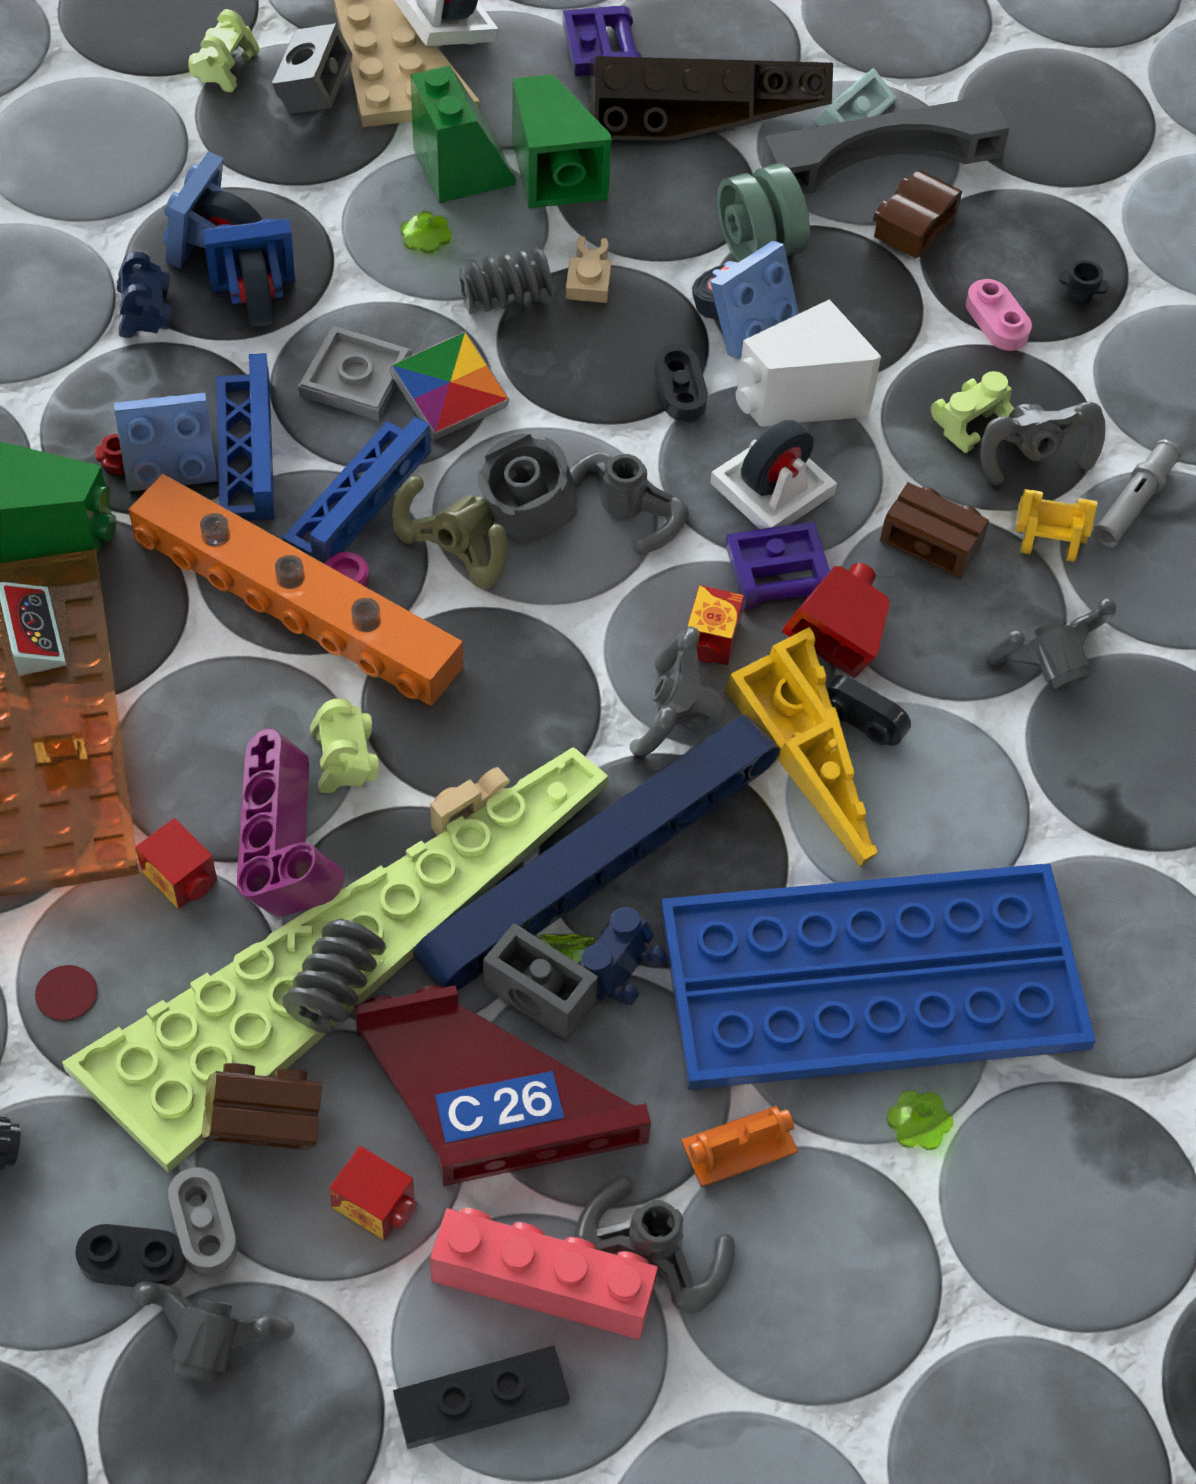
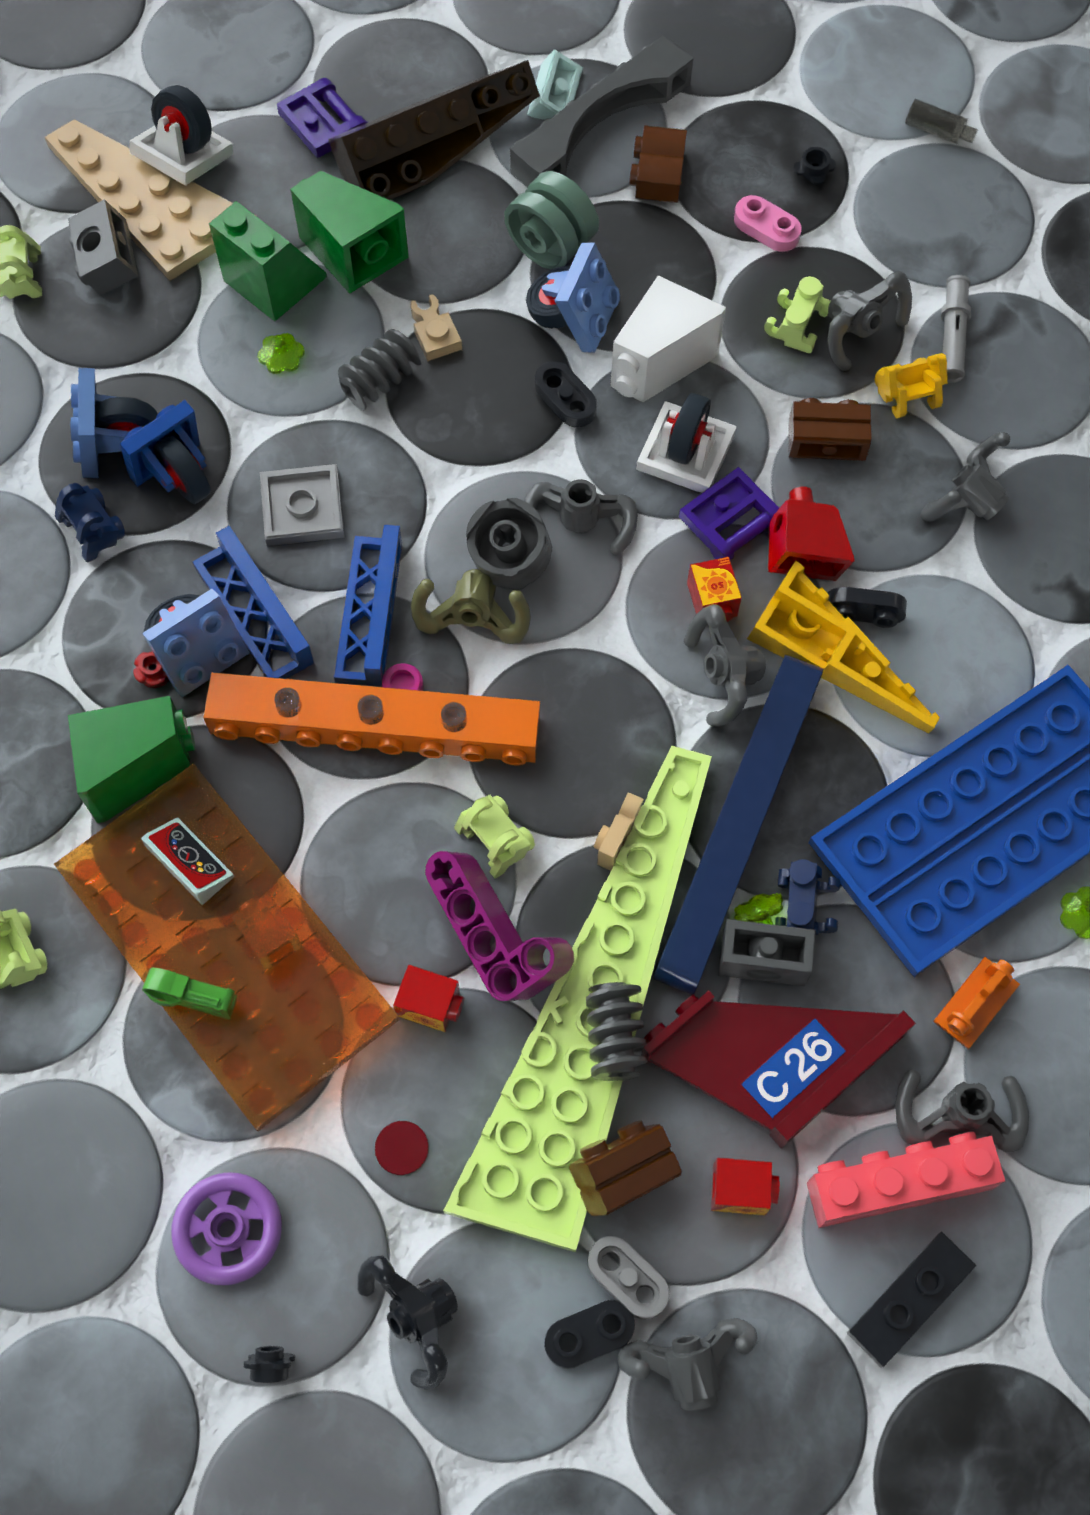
camera: 25 degrees left, 10 degrees up
tile [389,331,510,441] -> none

